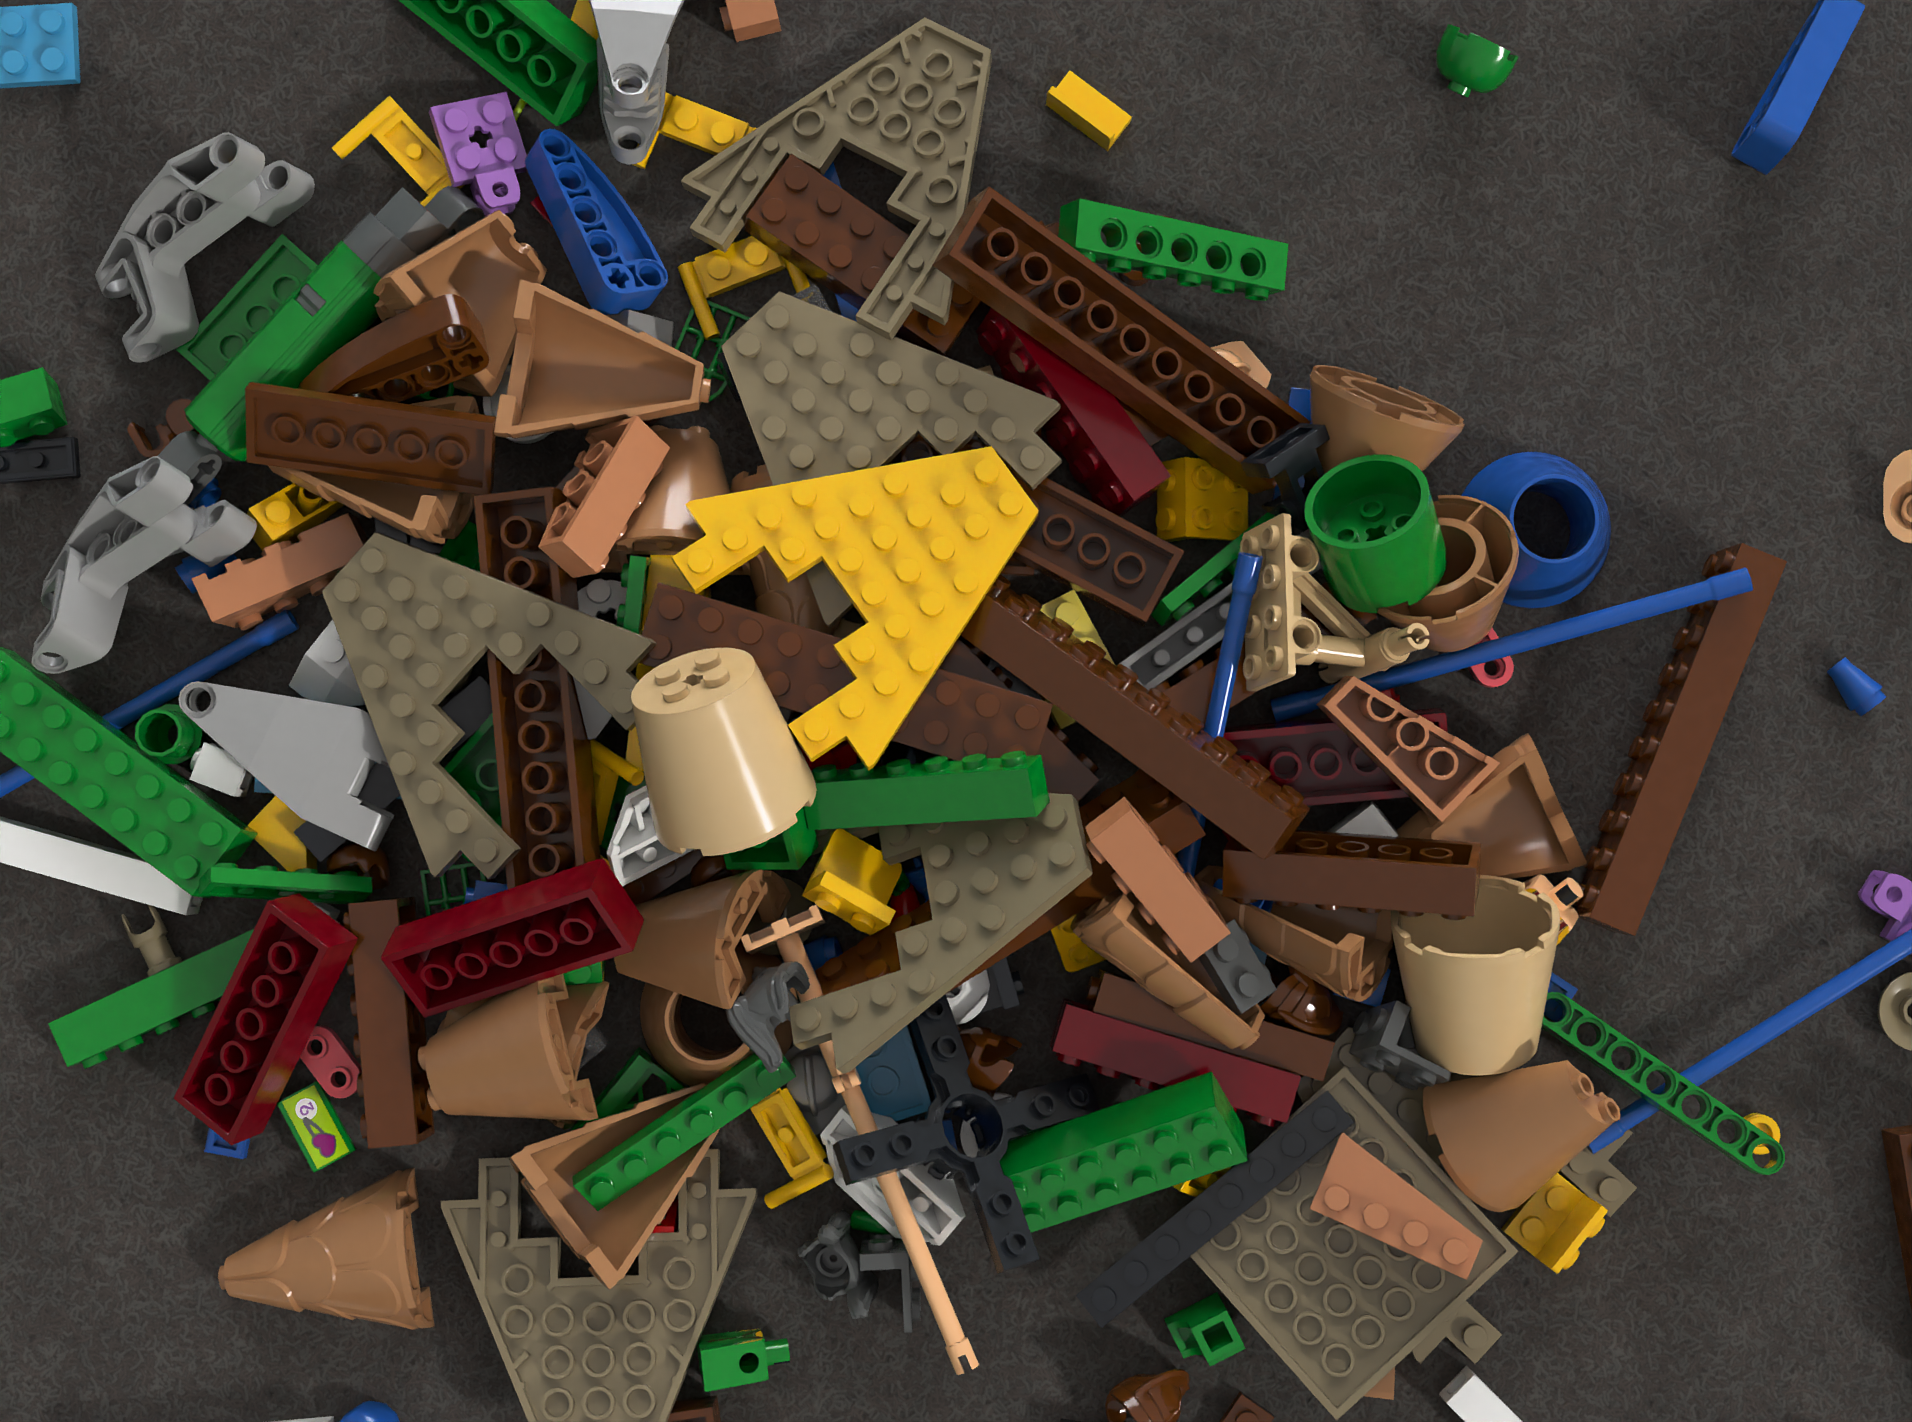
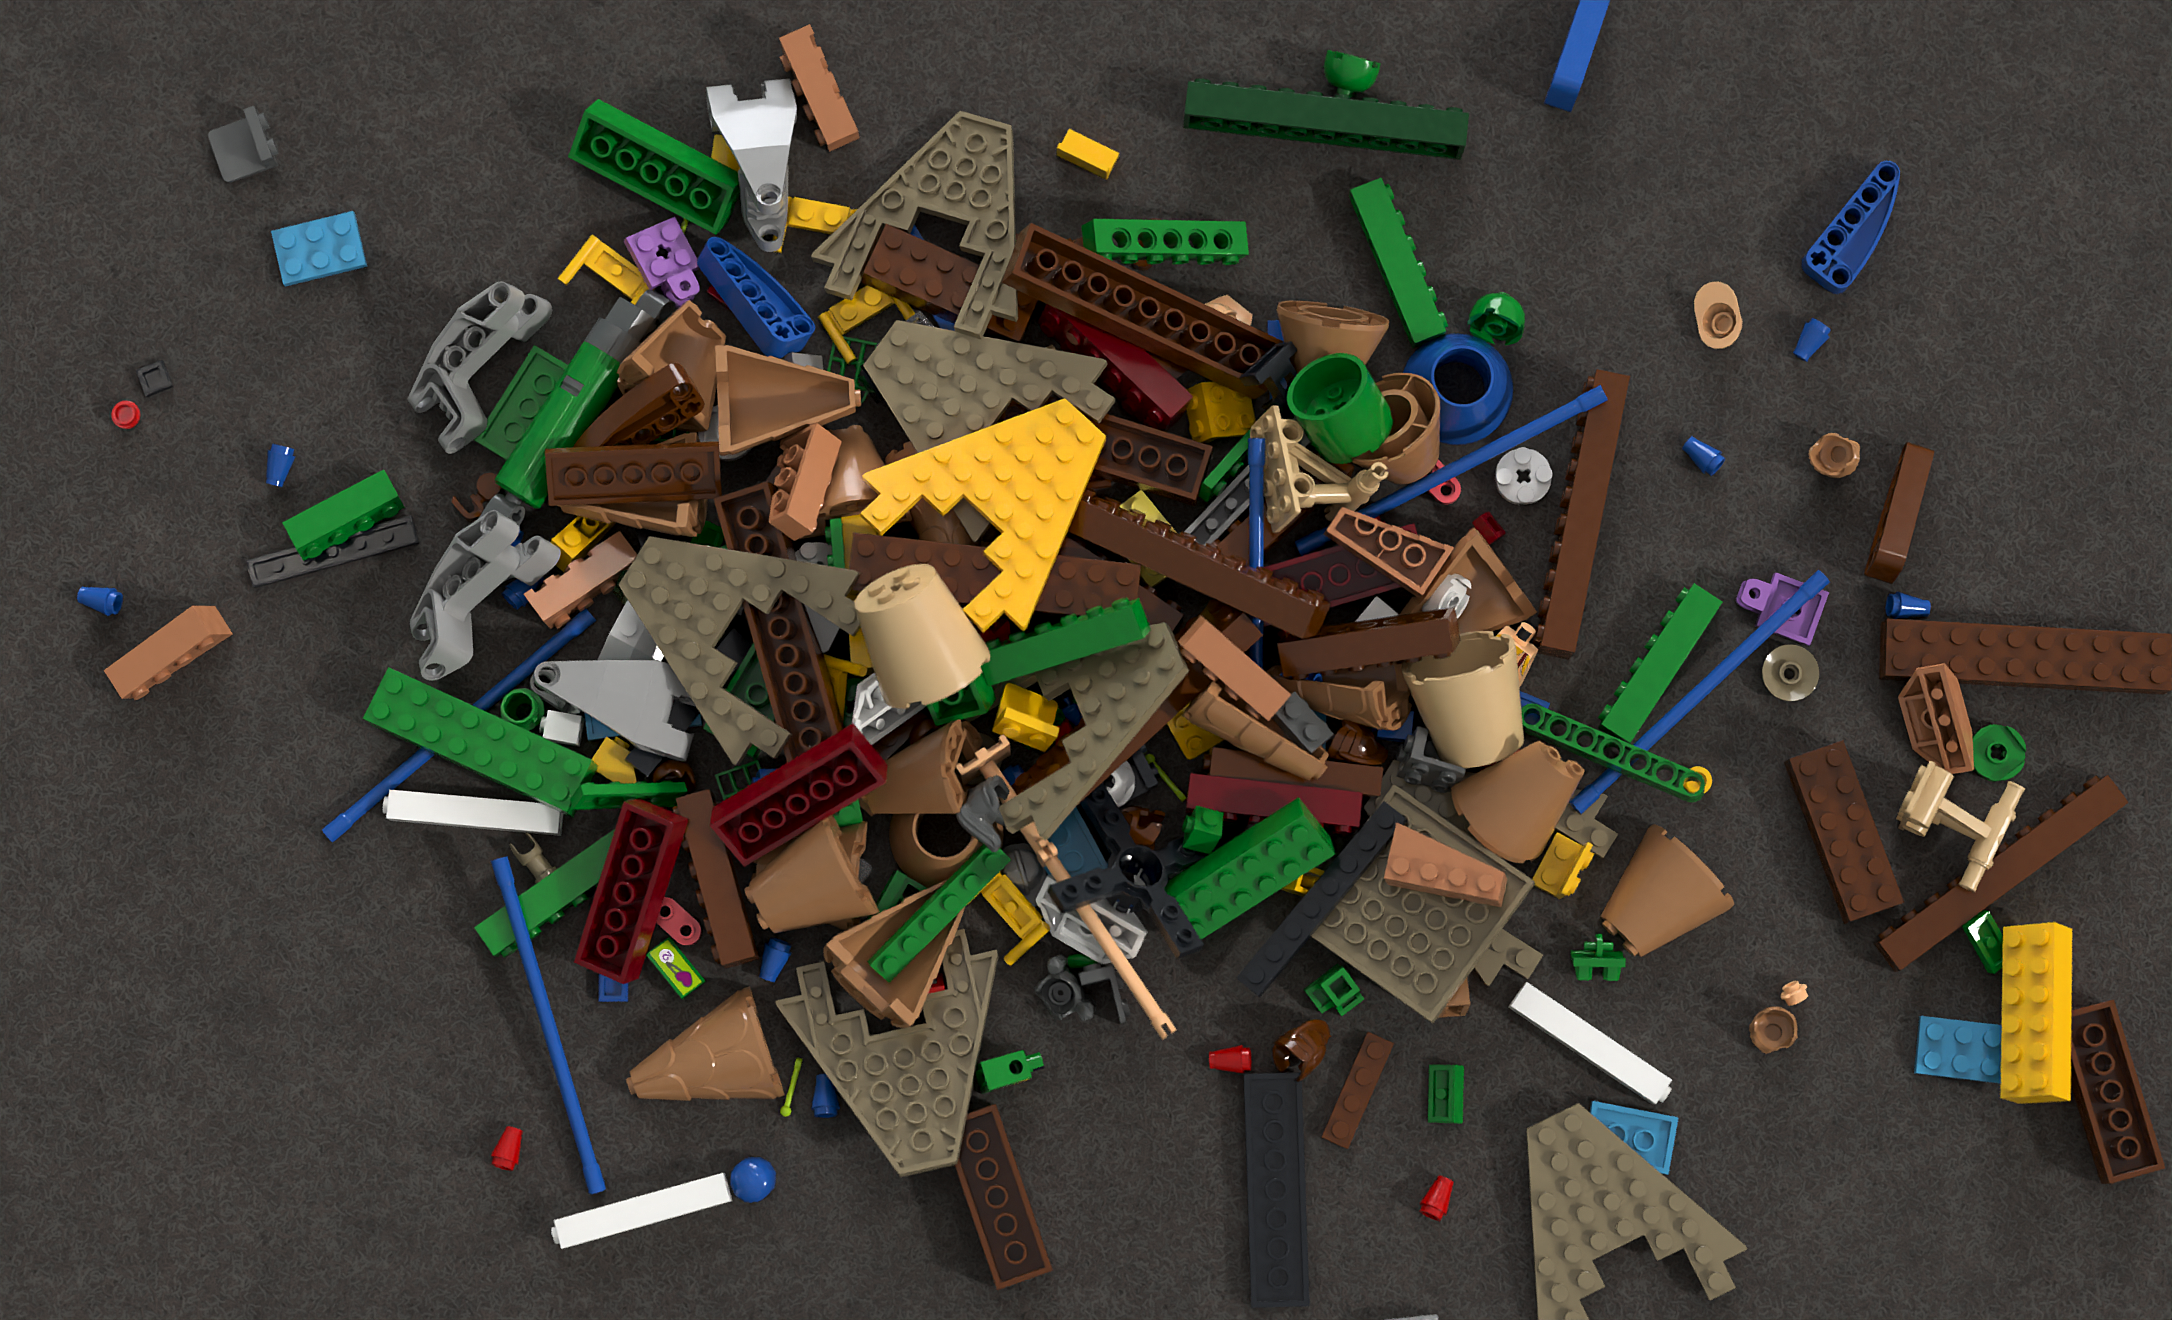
camera: 15 degrees left, 5 degrees down
none -> red cone [490,1126,523,1171]
none -> blue piece [491,856,606,1194]
none -> blue cone [759,937,792,982]
none -> lime hinge [780,1057,803,1117]
none -> blue cone [811,1074,840,1118]
none -> lime hinge [1145,754,1187,802]
none -> green brick [1182,805,1224,854]
none -> dark green brick [1183,78,1469,160]
none -> red cone [1209,1045,1252,1074]
none -> green brick [1349,177,1448,349]
none -> white plate [1422,574,1471,619]
none -> green cylinder [1468,292,1525,345]
none -> dark red tile [1468,511,1506,545]
none -> white plate [1495,447,1553,505]
none -> green hips [1570,934,1626,981]
none -> green brick [1598,583,1723,744]
none -> medium nougat cone [1600,824,1734,957]

